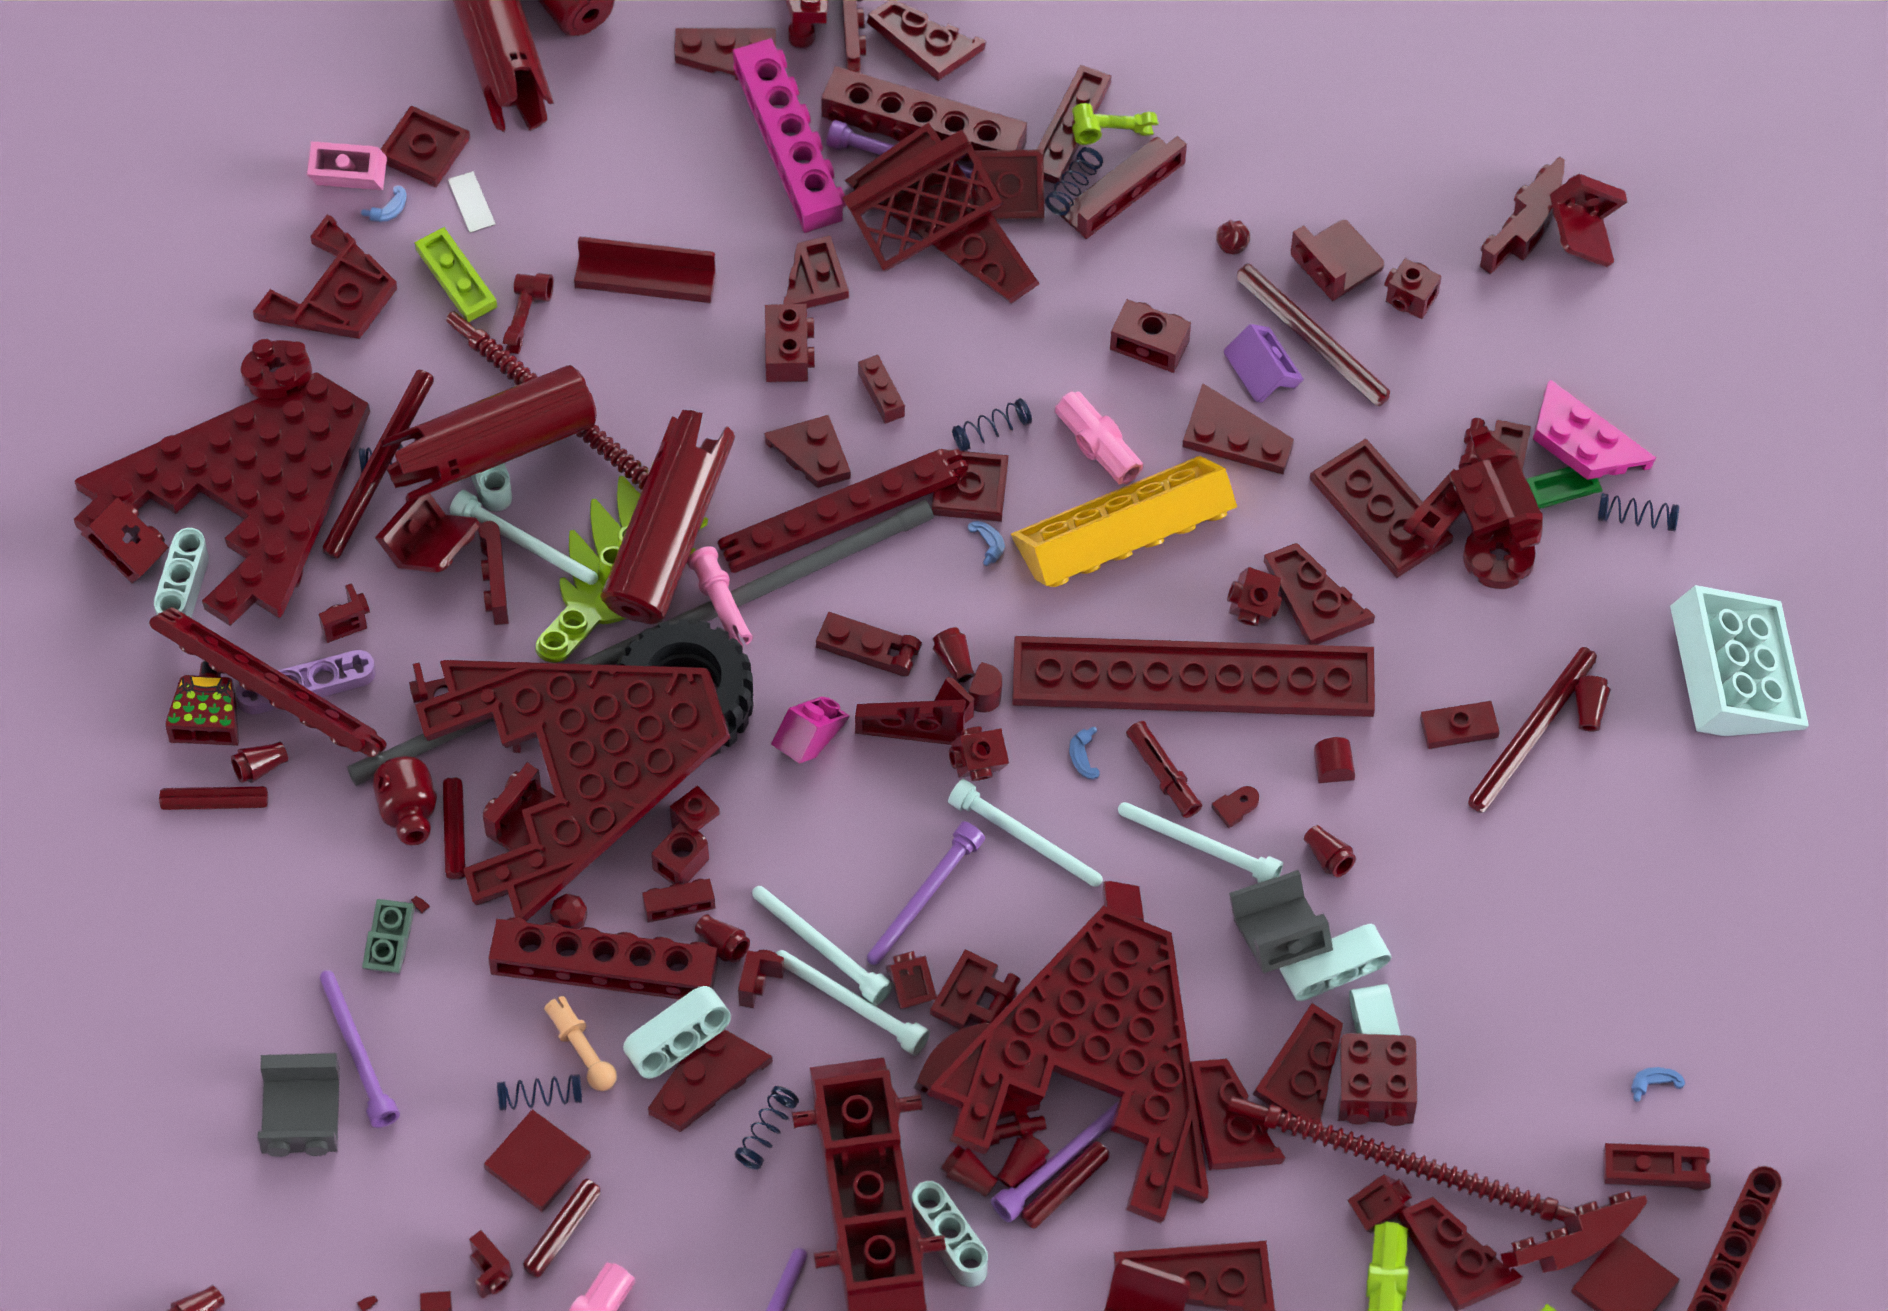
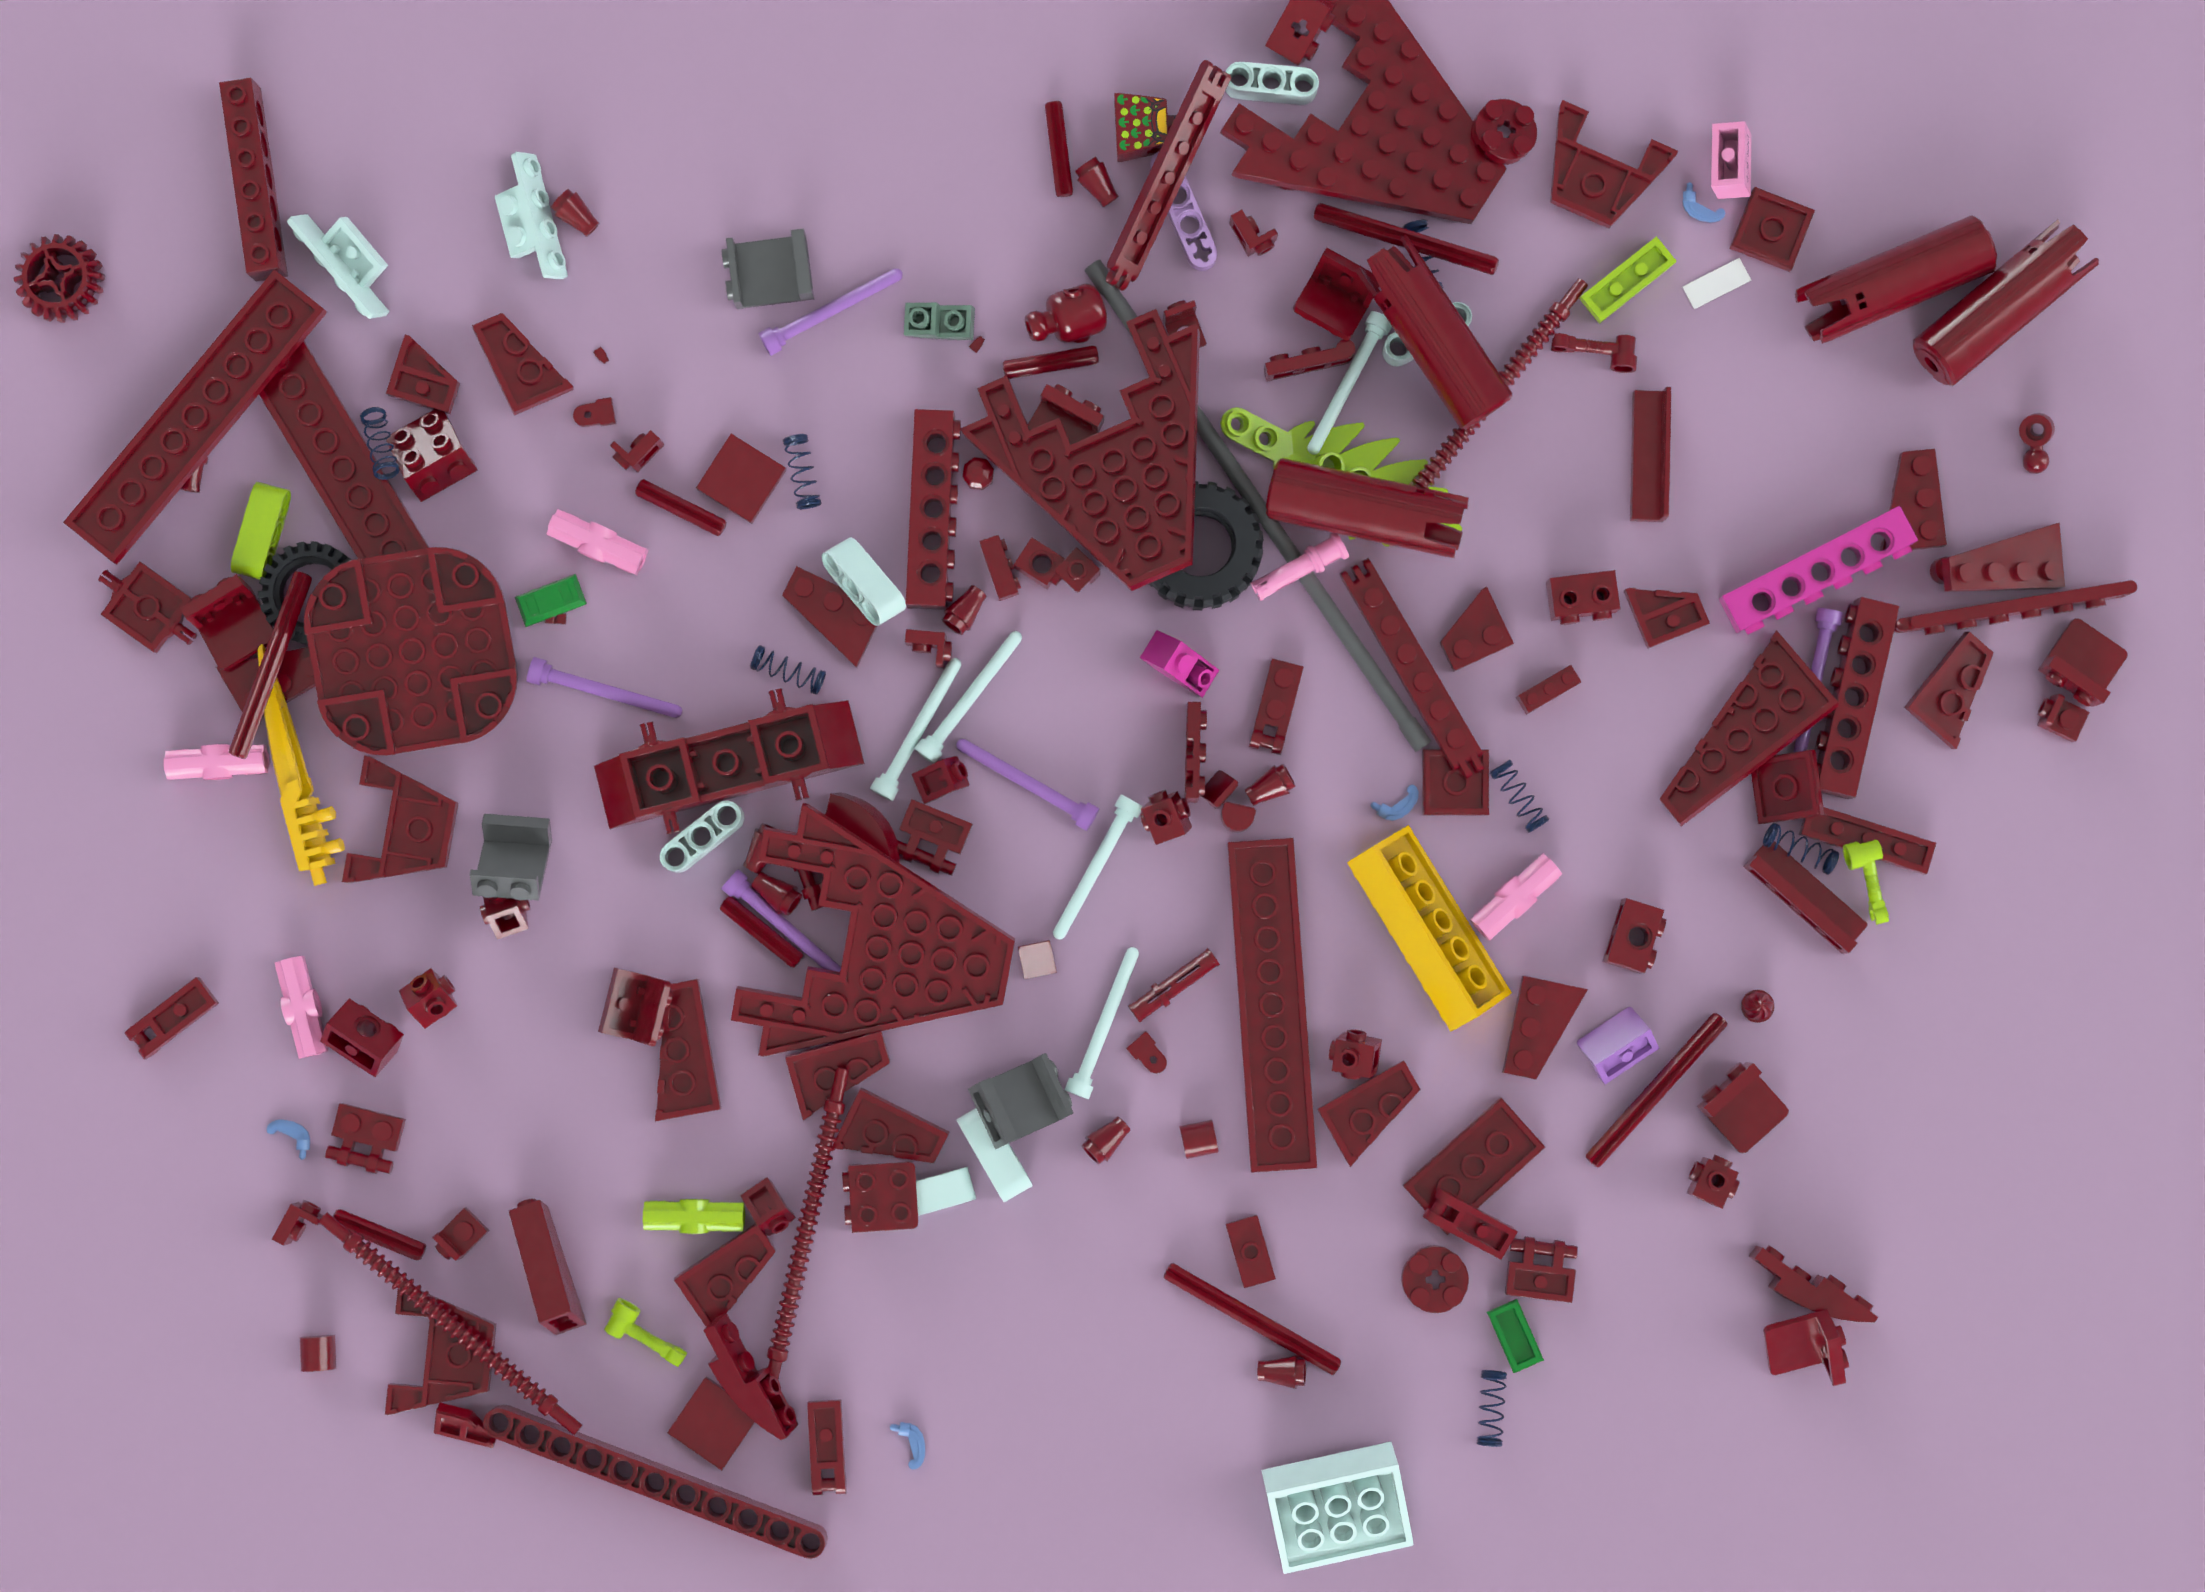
camera: 85 degrees right, 25 degrees up
light nougat pin [544,996,617,1091] -> none
dark red fence [842,129,1004,272] -> none
medium blue piece [1069,727,1100,779] -> none
dark red plate [1449,426,1543,551] -> none
wing [1532,380,1656,480] -> none

